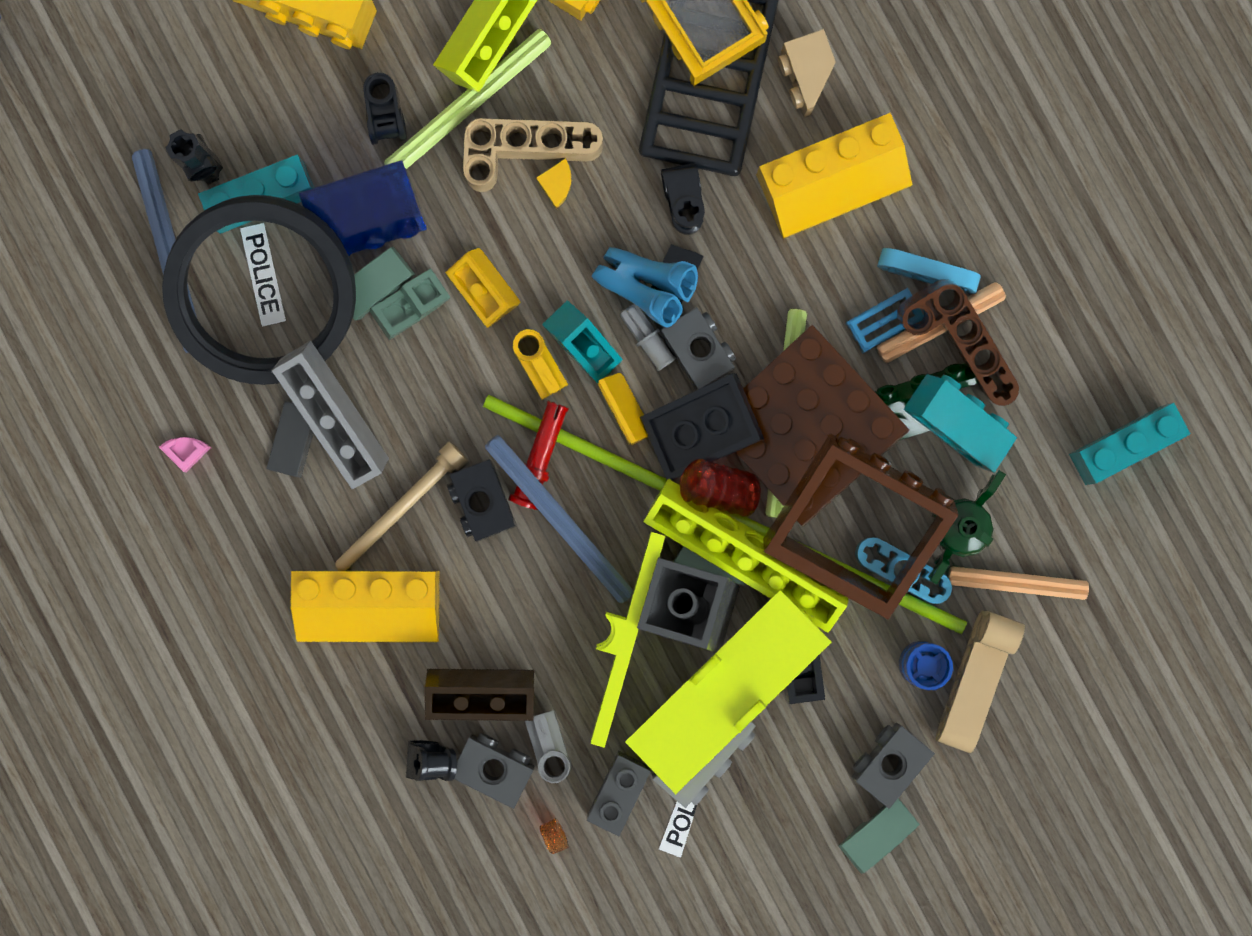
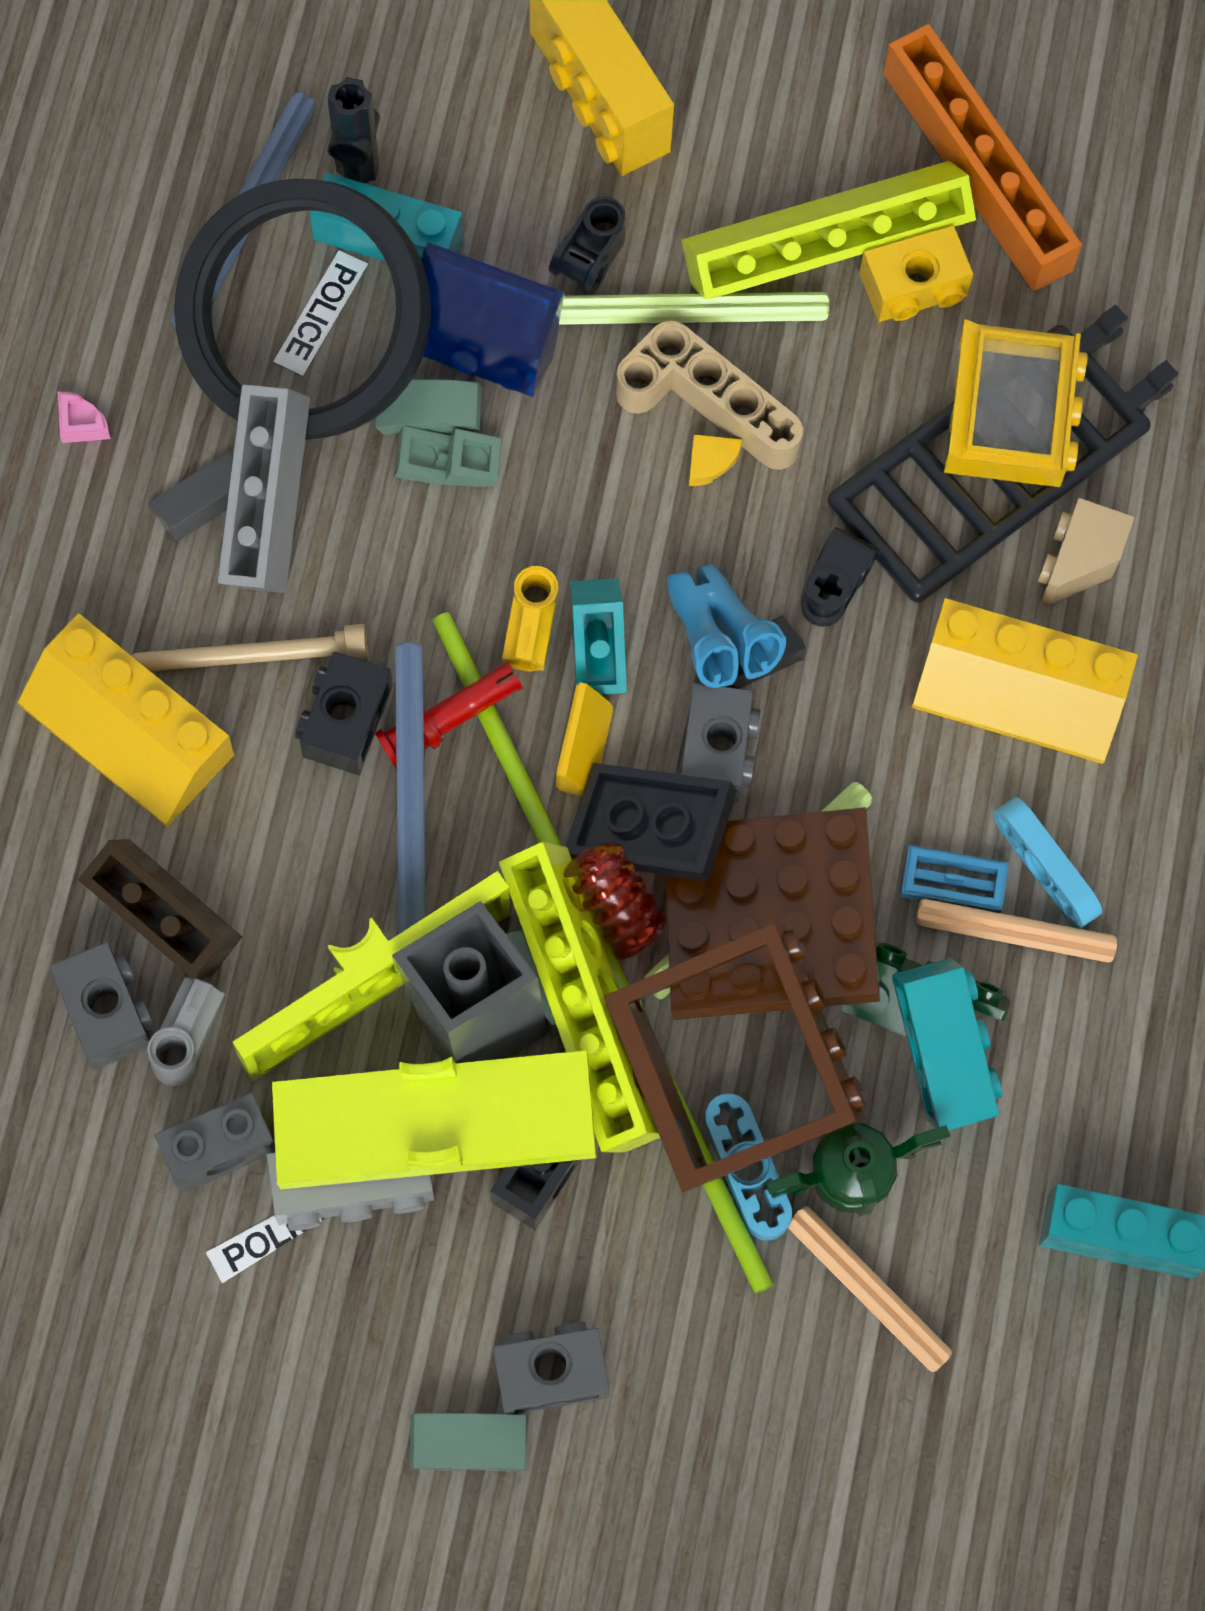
camera: 40 degrees right, 15 degrees down
black piece [406,740,457,781] -> none
yellow slope [445,248,521,328] -> none
clear orange axle [540,818,569,854] -> none
light grey axle [620,304,676,371] -> none
reddish brown beam [897,279,1019,406] -> none
blue wheel [899,641,953,690] -> none
tan beam [936,610,1025,753] -> none

